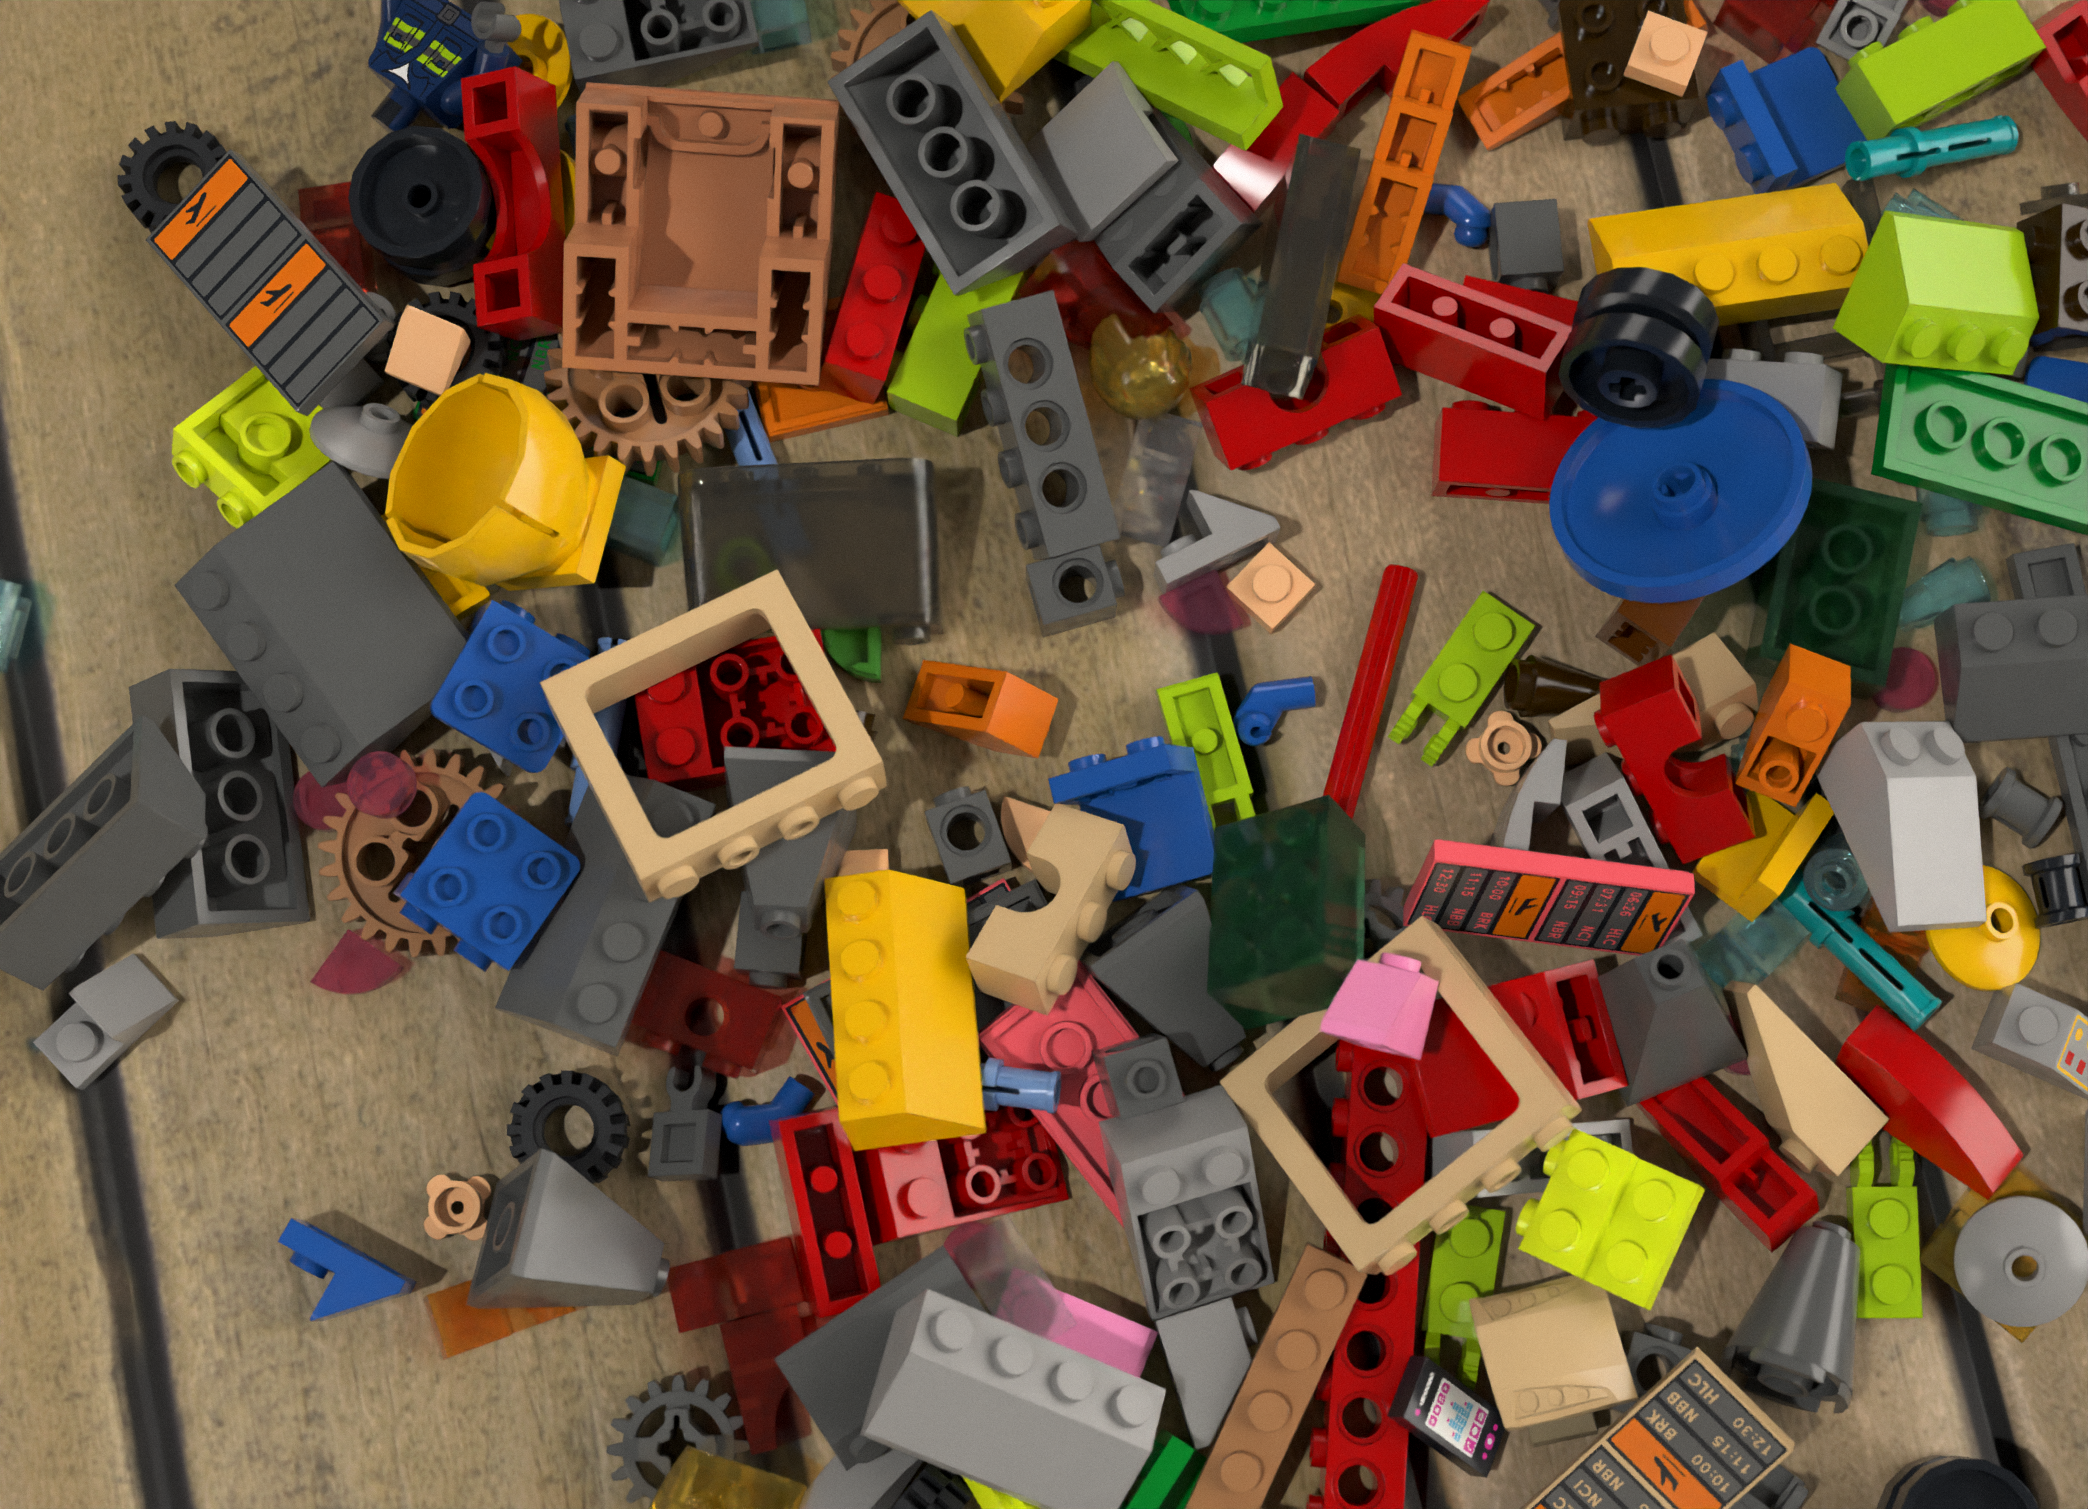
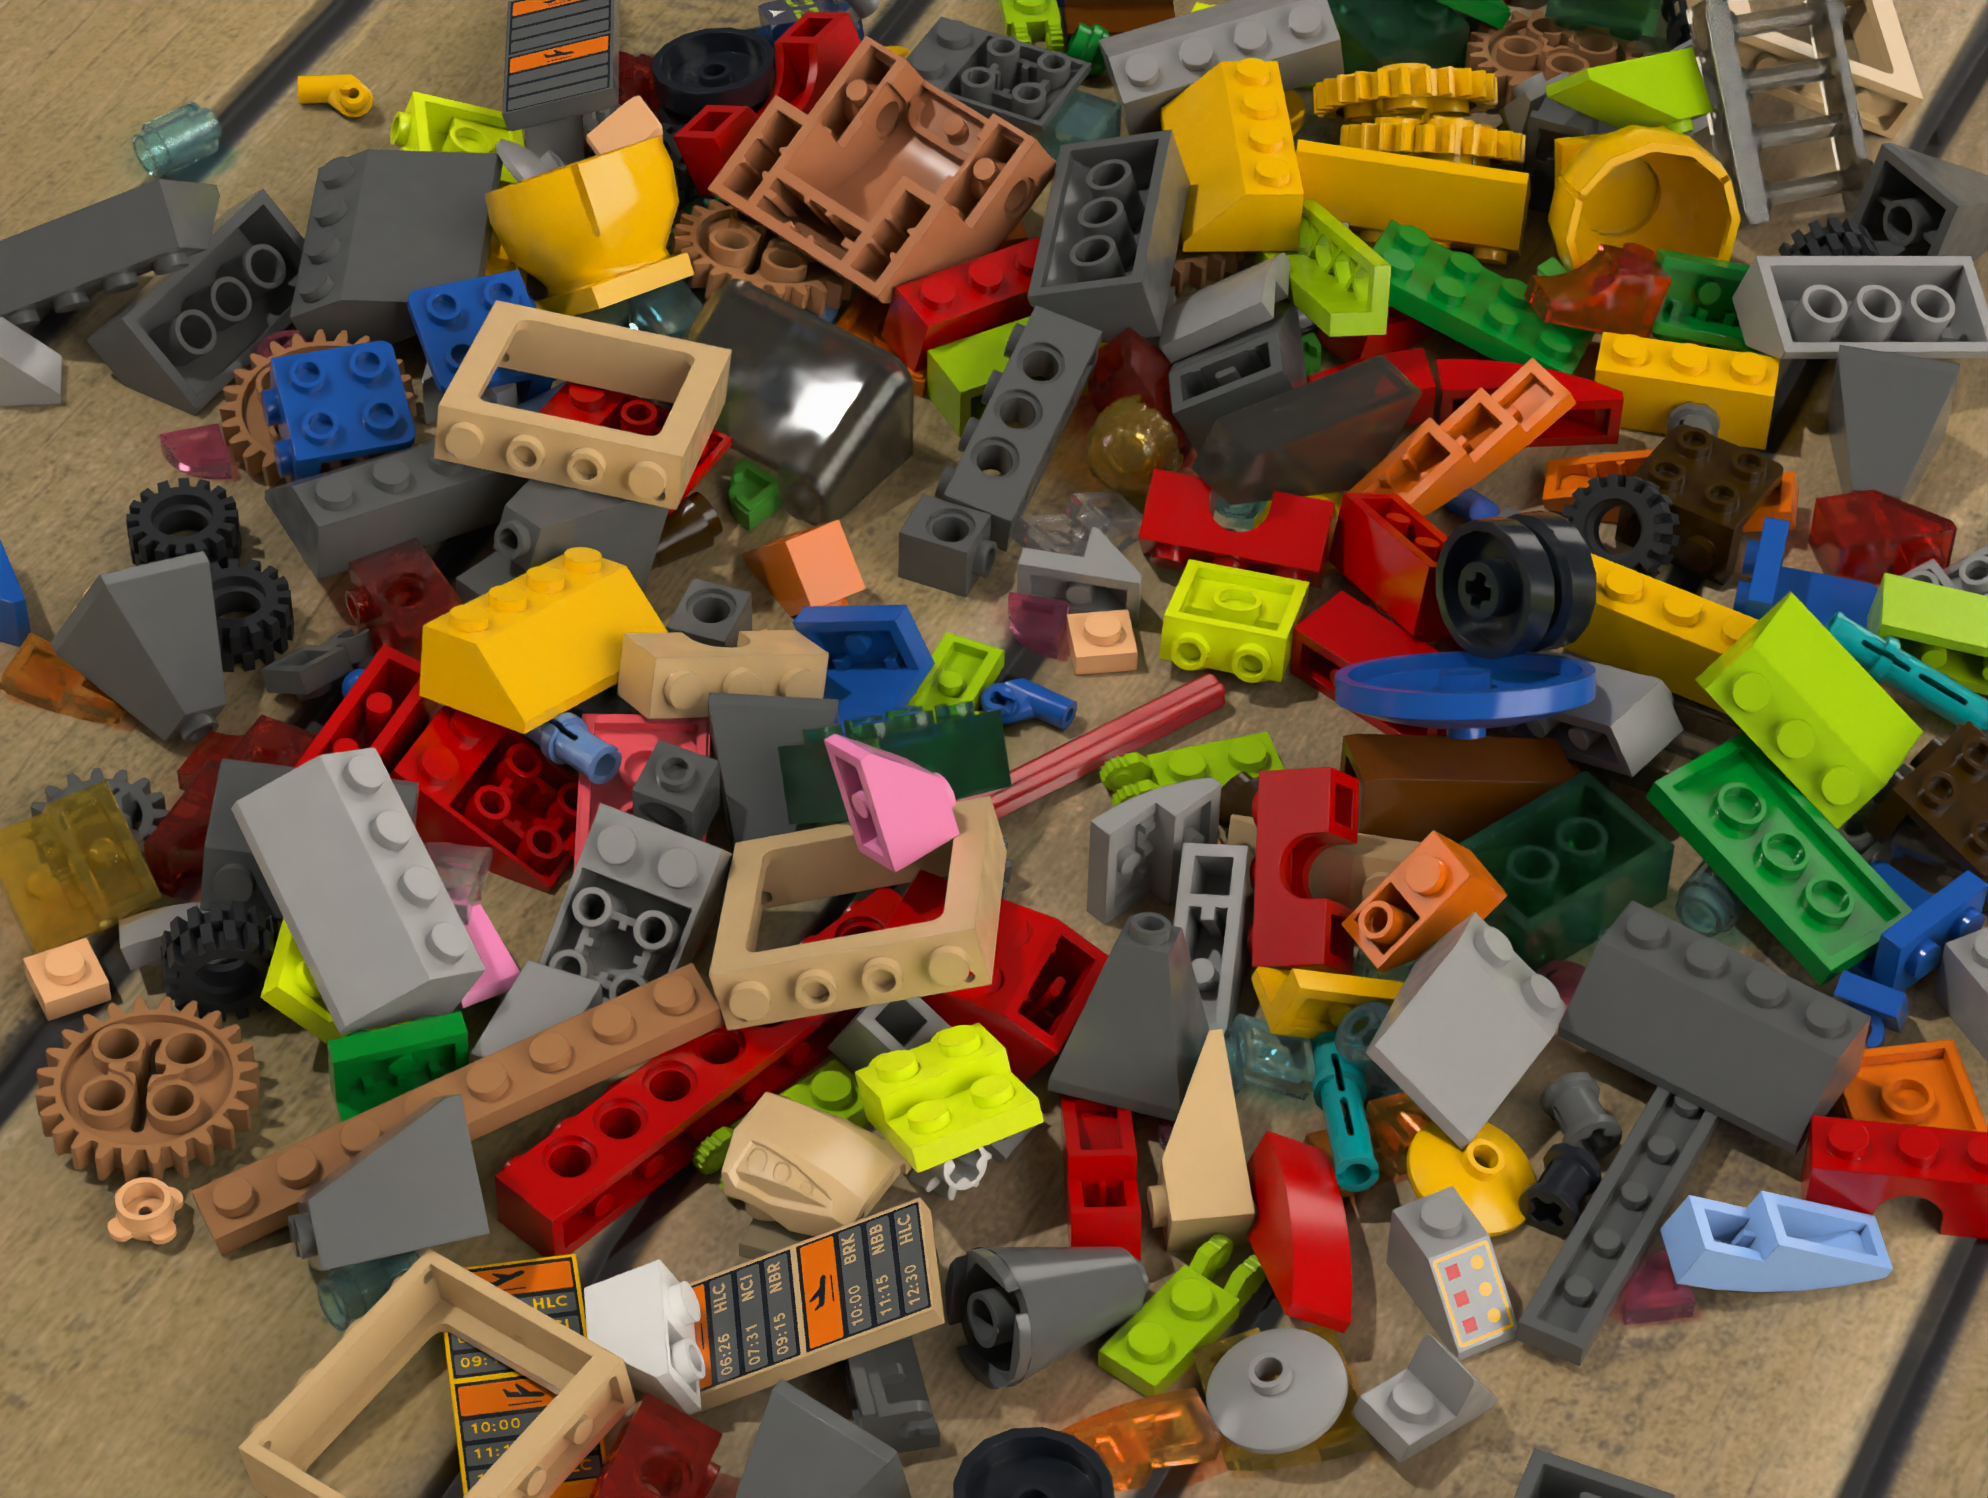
camera: 40 degrees right, 35 degrees down
clear pink tile [347,751,417,819] -> none
tile [1387,1356,1505,1478] -> none
tile [1403,839,1695,956] -> none
light nougat plate [1623,11,1708,97] -> none
none -> black tyre [126,478,242,569]
none -> yellow arm [297,74,373,118]
none -> clear orange slope [1060,1388,1224,1492]
none -> neon yellow plate [1159,559,1310,683]
none -> black tyre [1562,474,1680,578]

